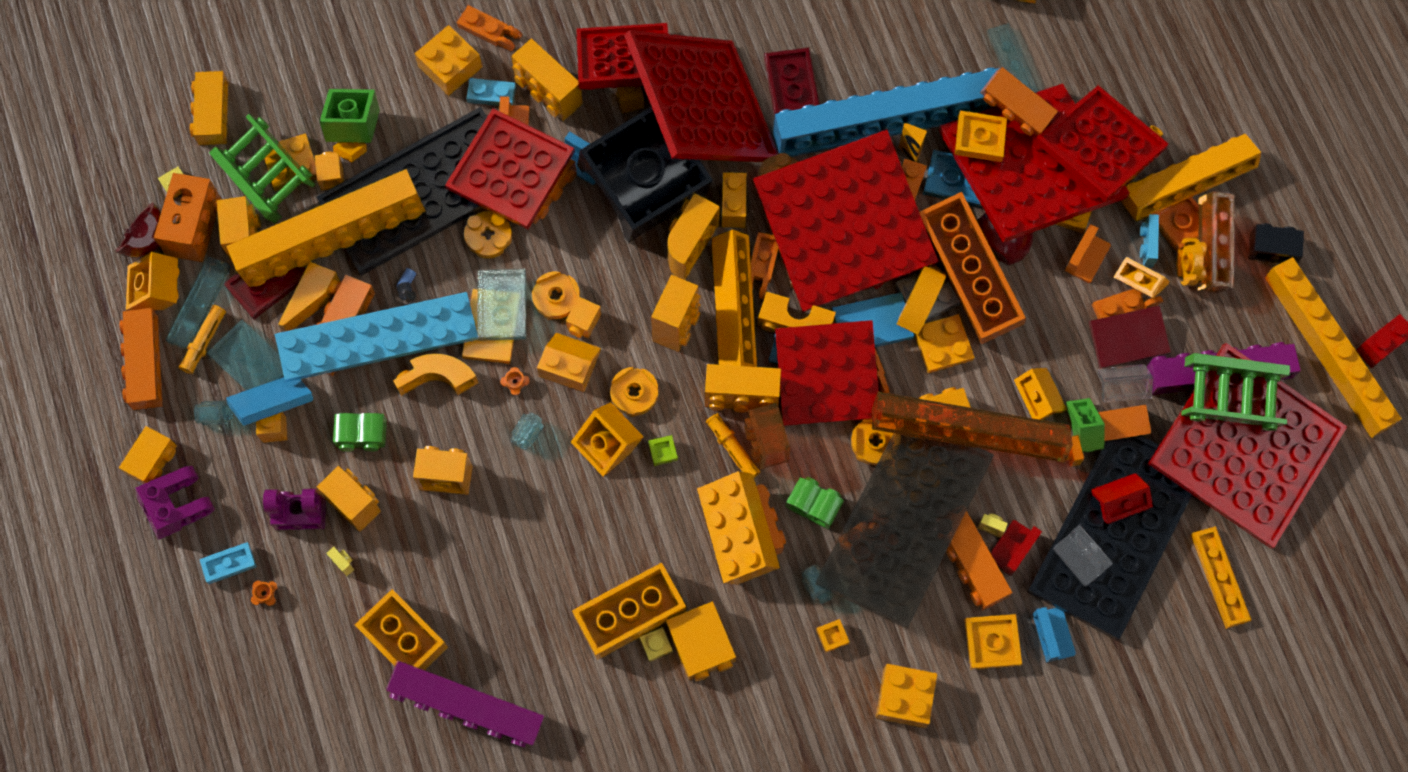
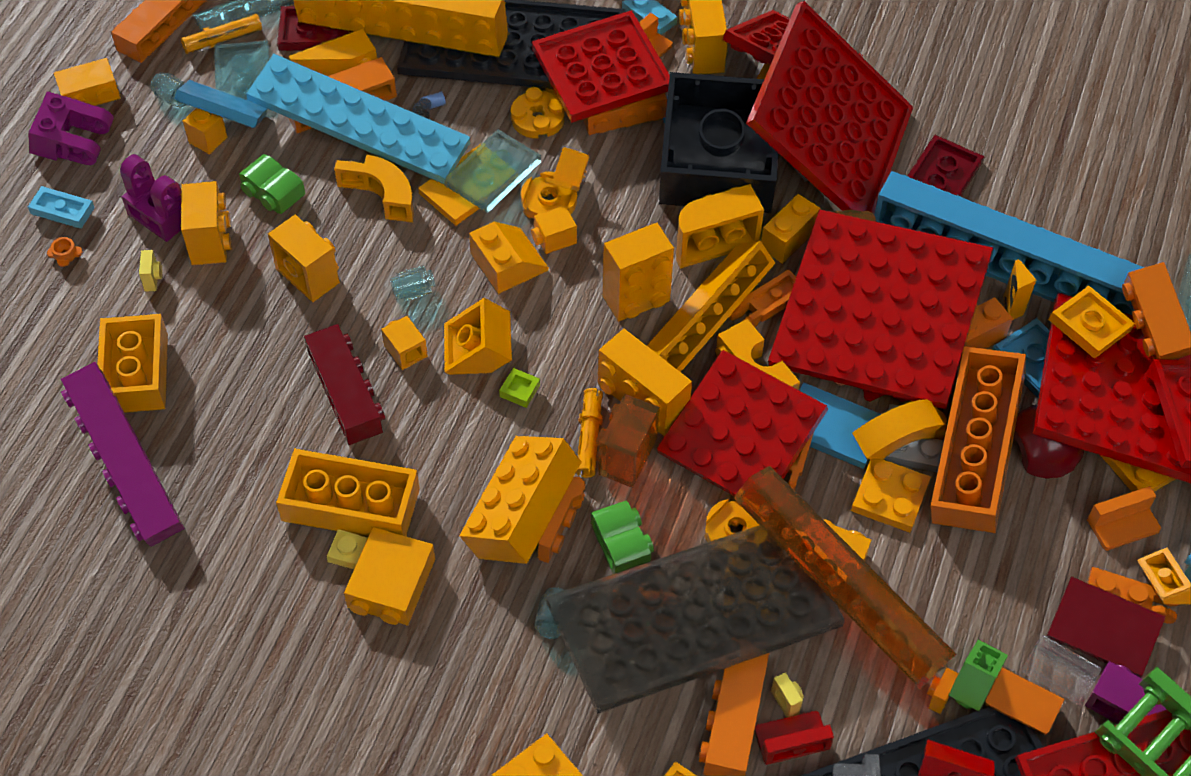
camera: 40 degrees right, 15 degrees down
orange plate [500,367,530,395] -> none
light orange plate [610,367,658,417] -> none
light orange plate [816,619,850,653] -> none
light orange panel [1014,368,1067,423] -> none
none -> dark red brick [304,324,385,446]
none -> light orange brick [381,316,428,370]
none -> light orange bracket [545,147,589,192]

